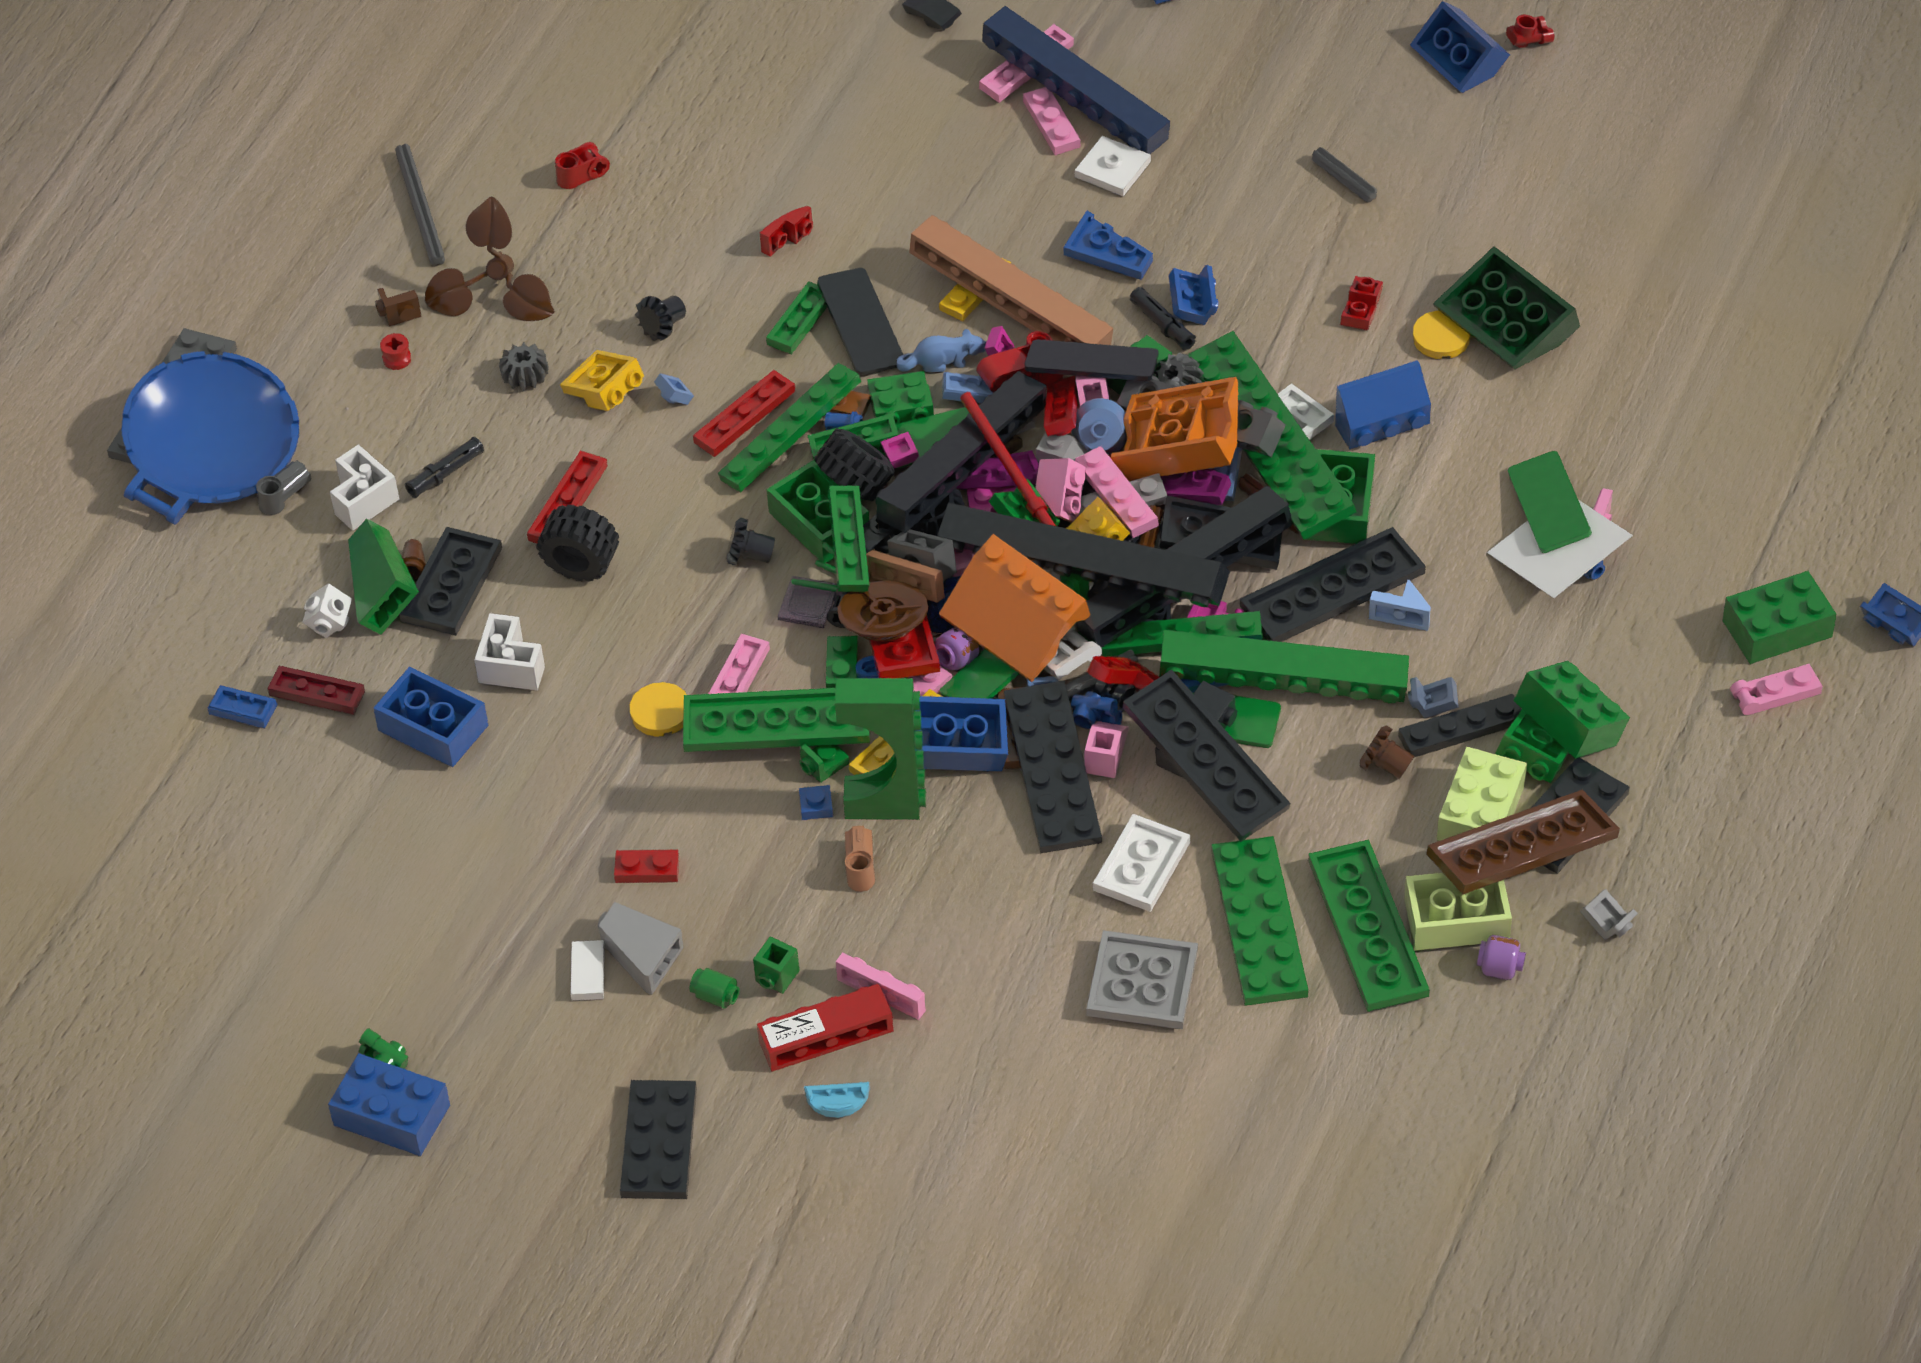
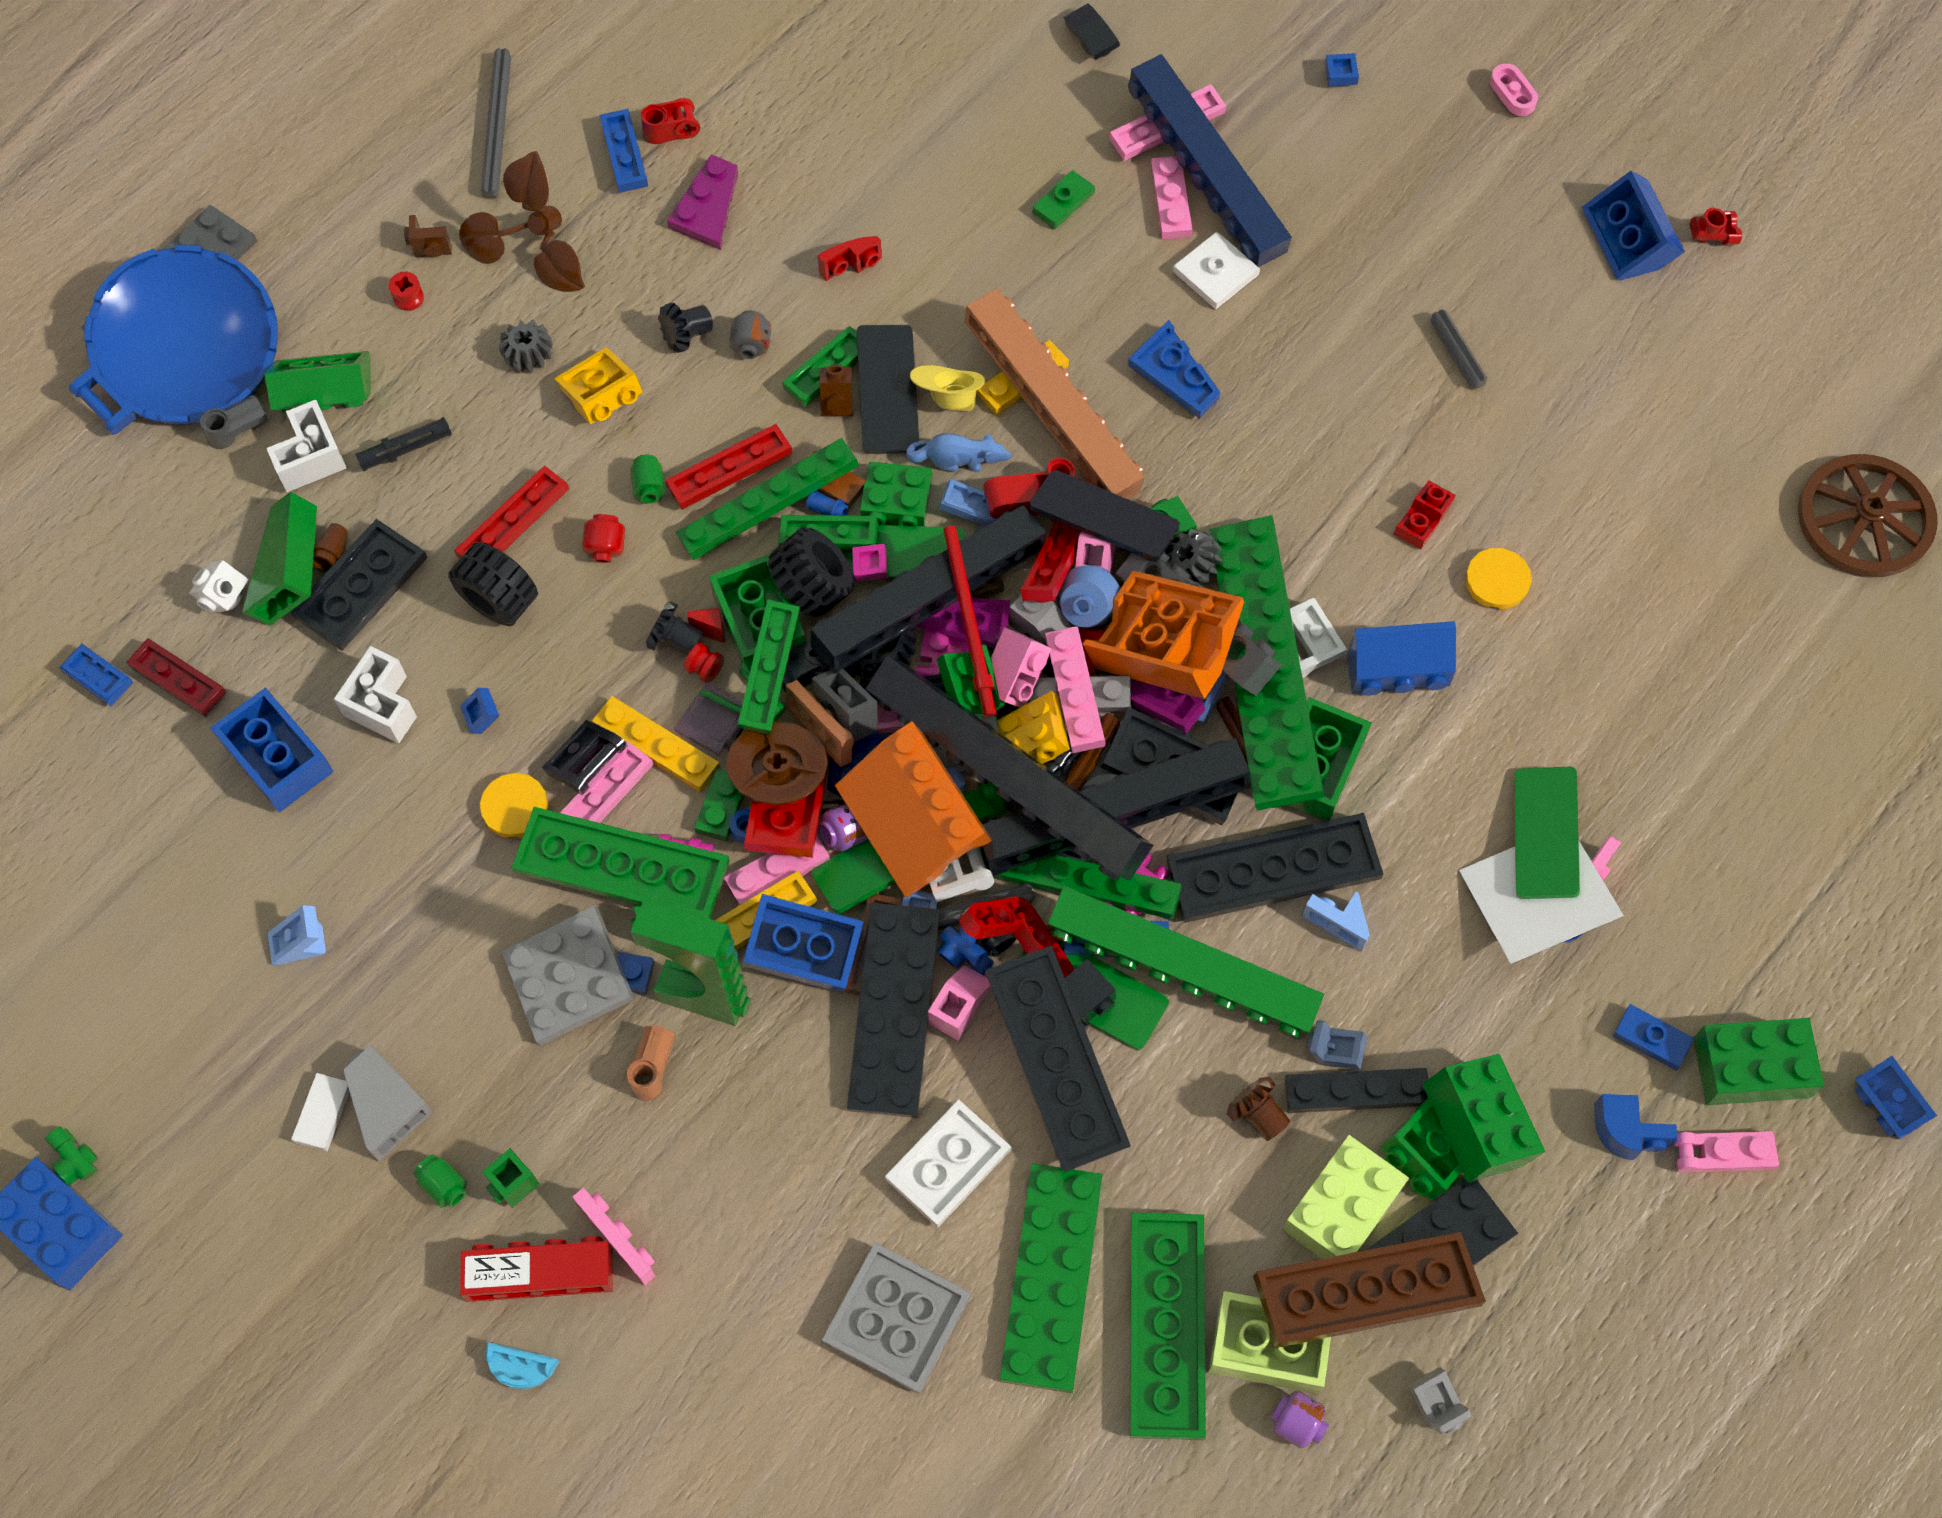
camera: 15 degrees right, 15 degrees up
red plate [614,849,679,883] -> none
black plate [620,1080,697,1199] -> none
medium blue plate [654,373,694,405] -> none
dark pink plate [985,326,1014,356] -> none
black pin [1130,287,1196,350] -> none
blue bracket [1168,265,1219,325] -> none
dark green slope [1433,246,1580,370] -> none
none -> green slope [264,351,371,414]
none -> light blue slope [268,905,326,965]
none -> blue plate [460,688,499,734]
none -> light grey plate [501,906,635,1046]
none -> black plate [542,719,627,795]
none -> red head [582,514,626,563]
none -> yellow plate [592,696,720,793]
none -> blue plate [599,109,648,193]
none -> green brick [630,454,665,504]
none -> magenta wing [667,154,738,250]
none -> red wheel [684,642,724,684]
none -> red slope [687,607,725,643]
none -> dark grey head [729,310,771,359]
none -> reddish brown bracket [819,365,853,416]
none -> light yellow piece [910,365,985,411]
none -> green plate [1032,170,1095,229]
none -> blue brick [1594,1094,1678,1160]
none -> blue plate [1613,1004,1694,1071]
none -> reddish brown wheel [1798,454,1938,577]

